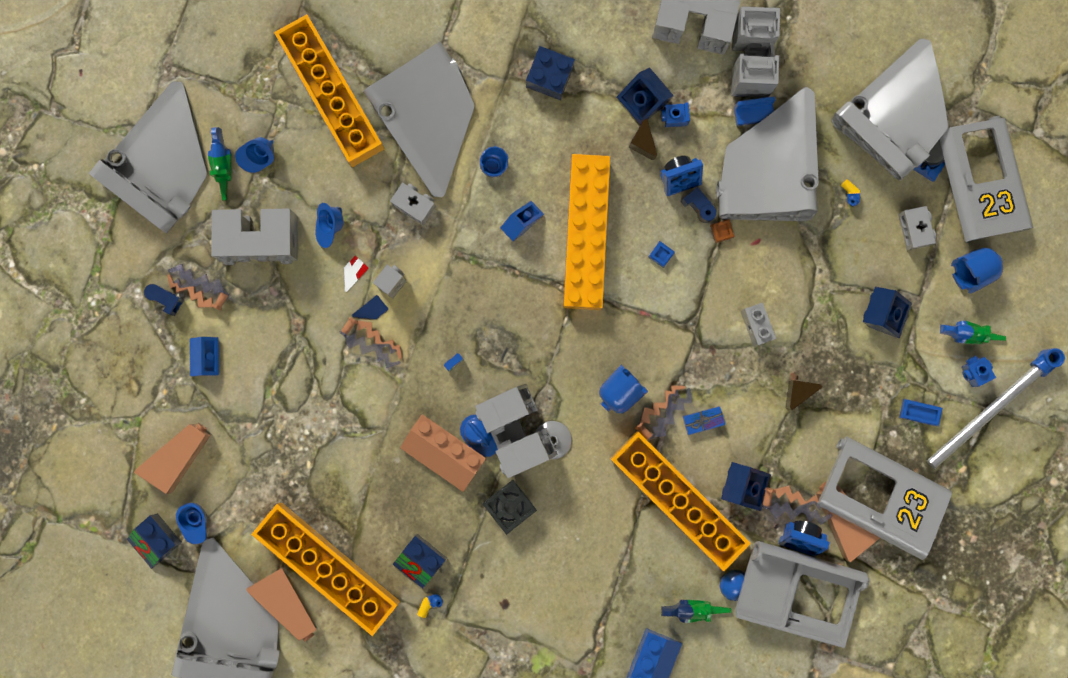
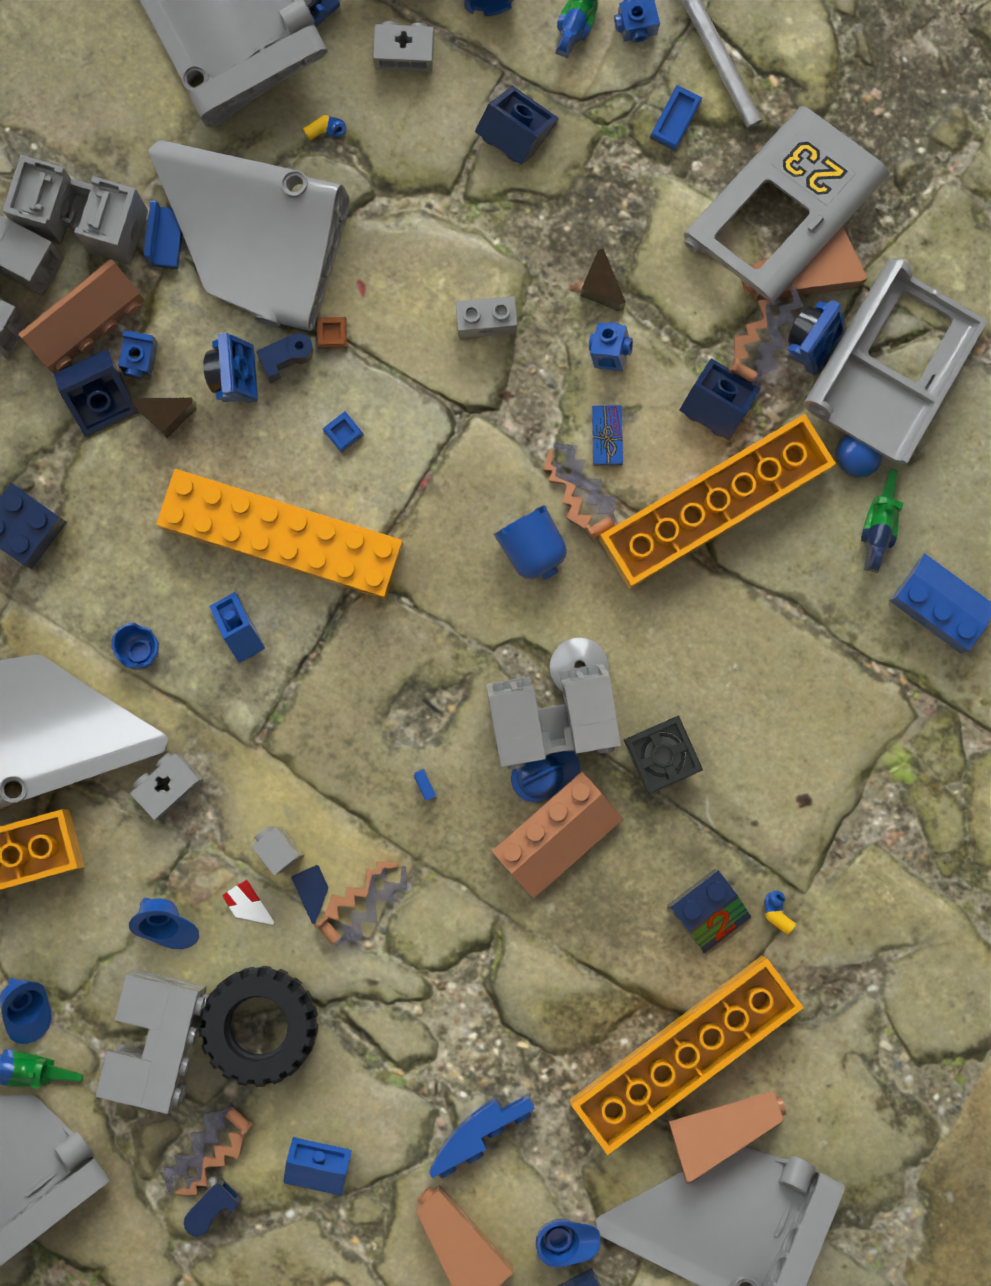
camera: 75 degrees left, 0 degrees up
none -> nougat slope [18,258,145,374]
none -> black tyre [198,966,319,1087]
none -> blue slope [429,1094,535,1178]
none -> blue brick [589,322,633,371]

